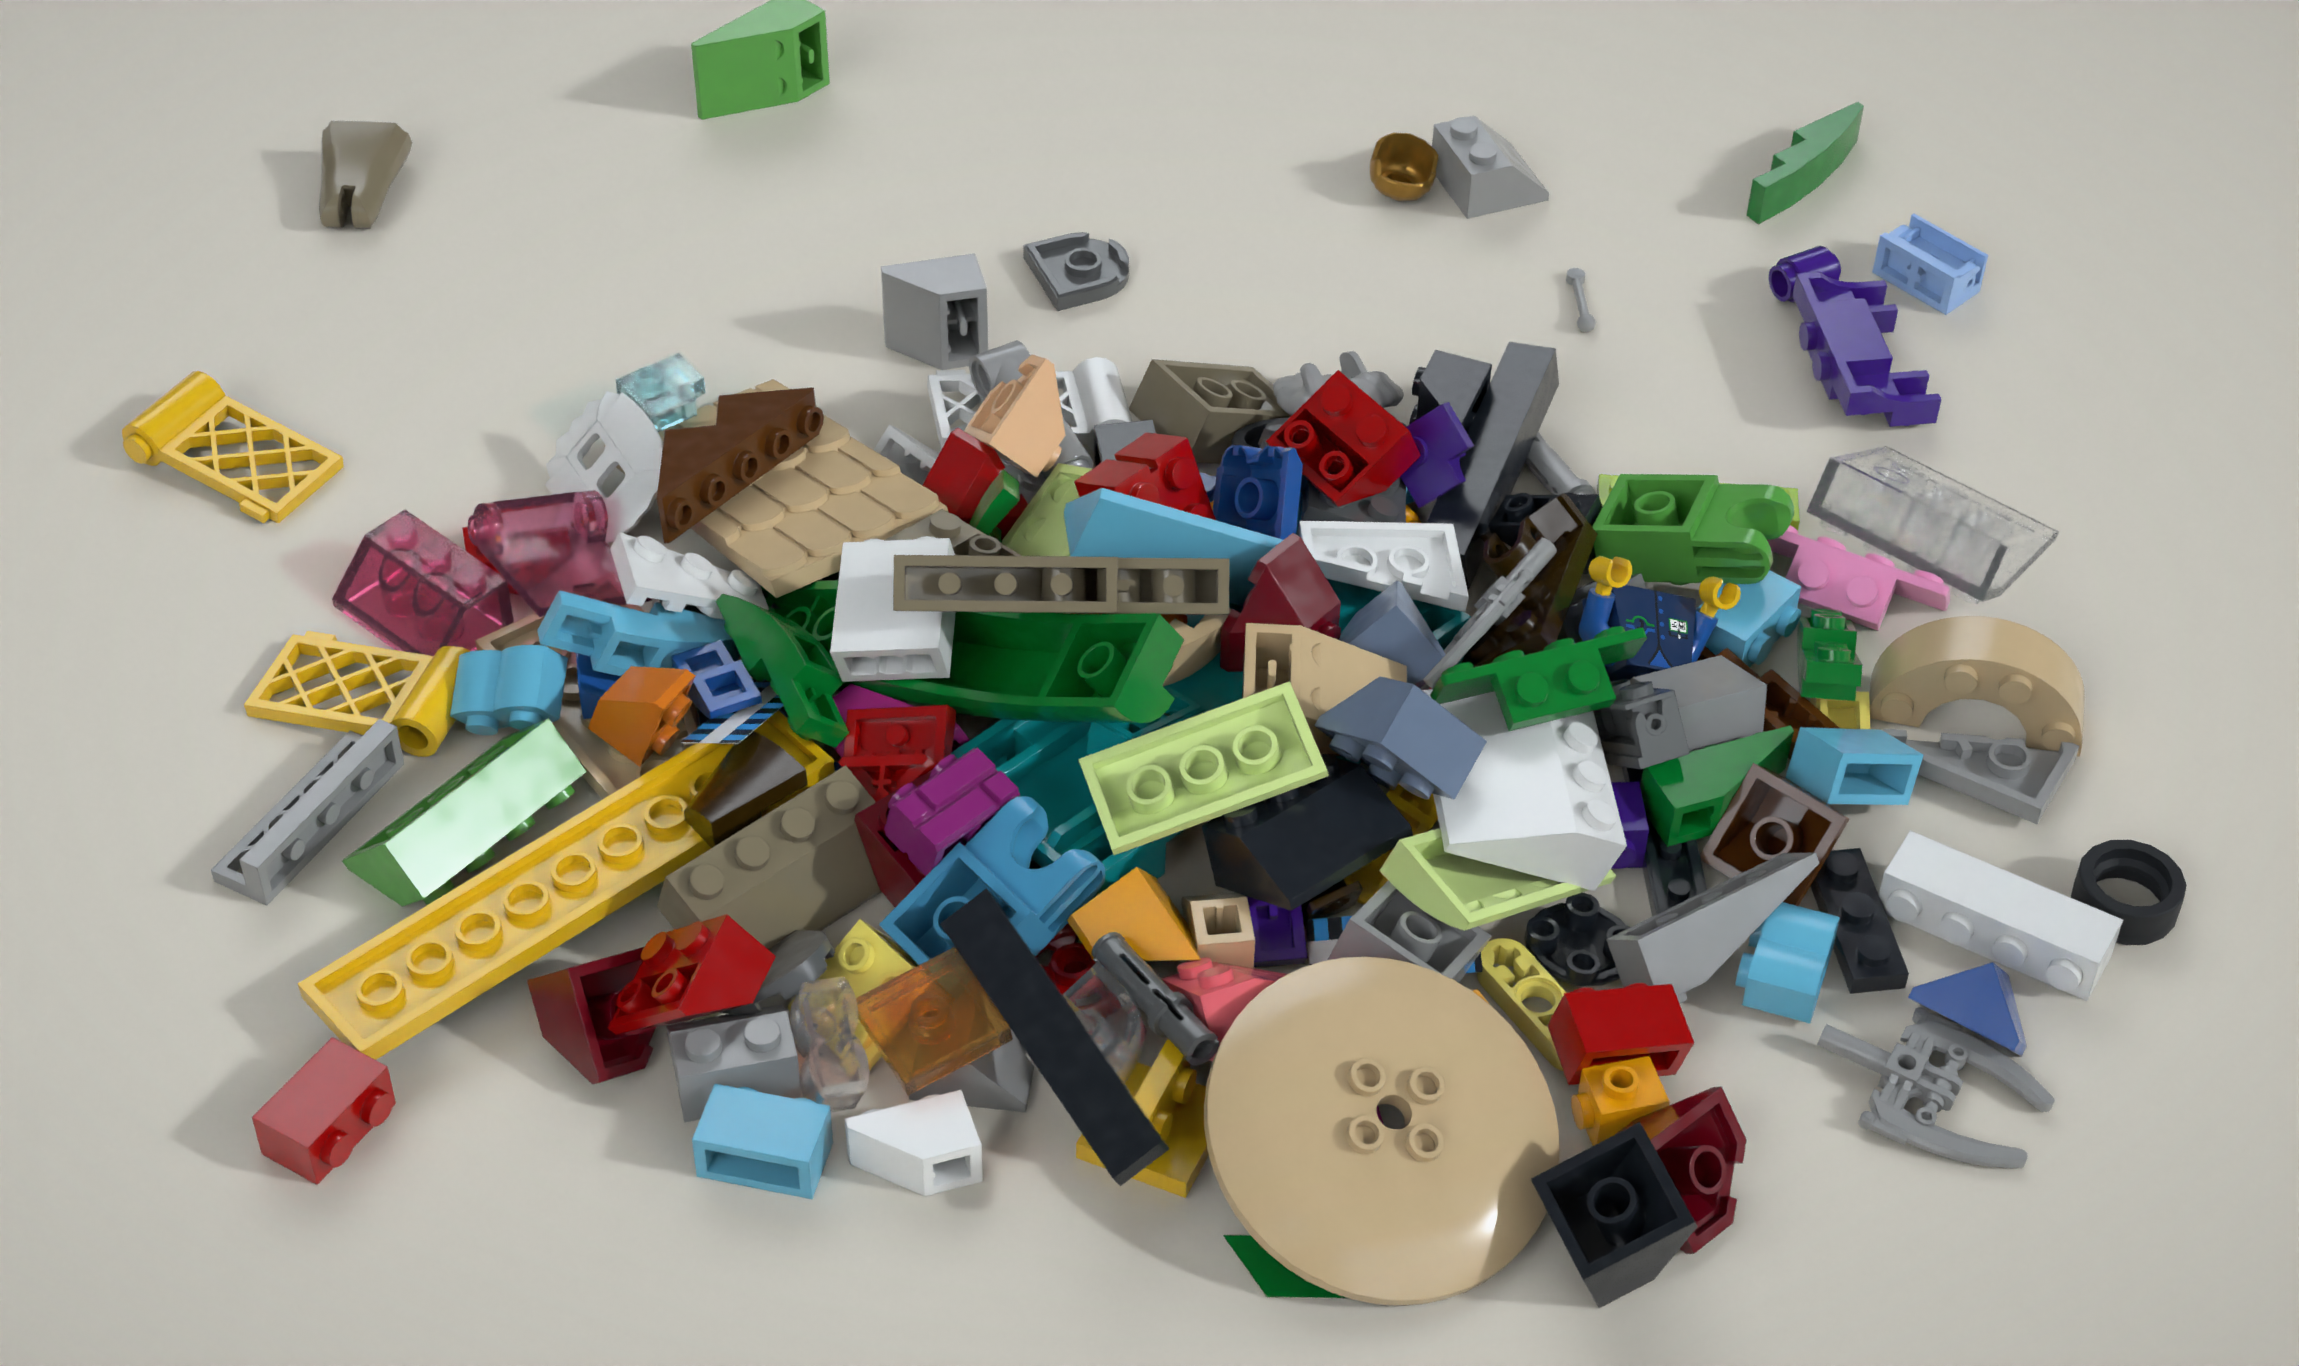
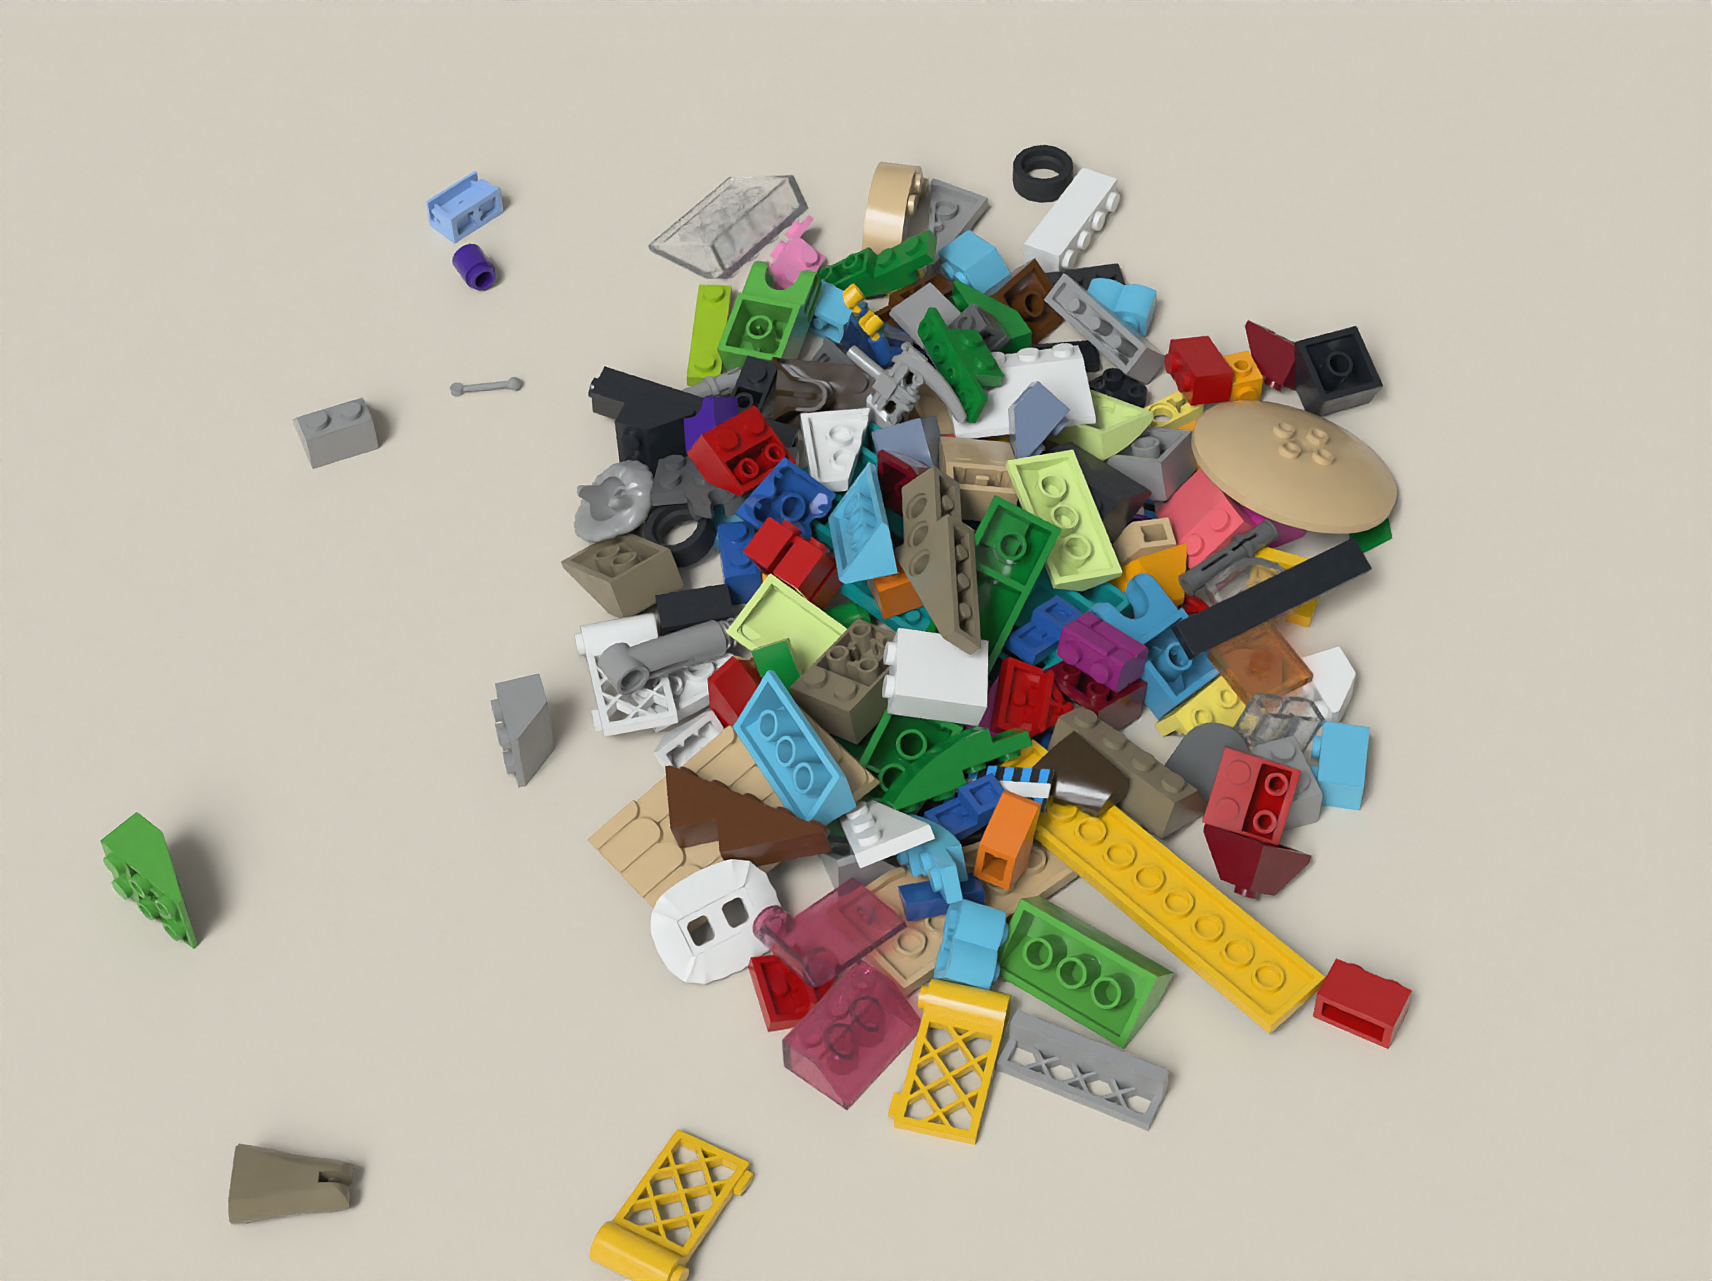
camera: 90 degrees left, 5 degrees up
clear light blue brick [615,353,706,432] -> none
light nougat slope [964,354,1066,477] -> none
dark grey tile [1023,232,1129,311] -> none
pearl gold hair [1369,132,1439,201] -> none
green slope [1746,102,1864,224] -> none
dark purple bracket [1793,272,1942,427] -> none
light grey bar [1817,1007,2055,1168] -> none
blue slope [1908,962,2027,1056] -> none
none -> medium azure slope [733,670,857,825]
none -> blue slope [1004,595,1084,666]

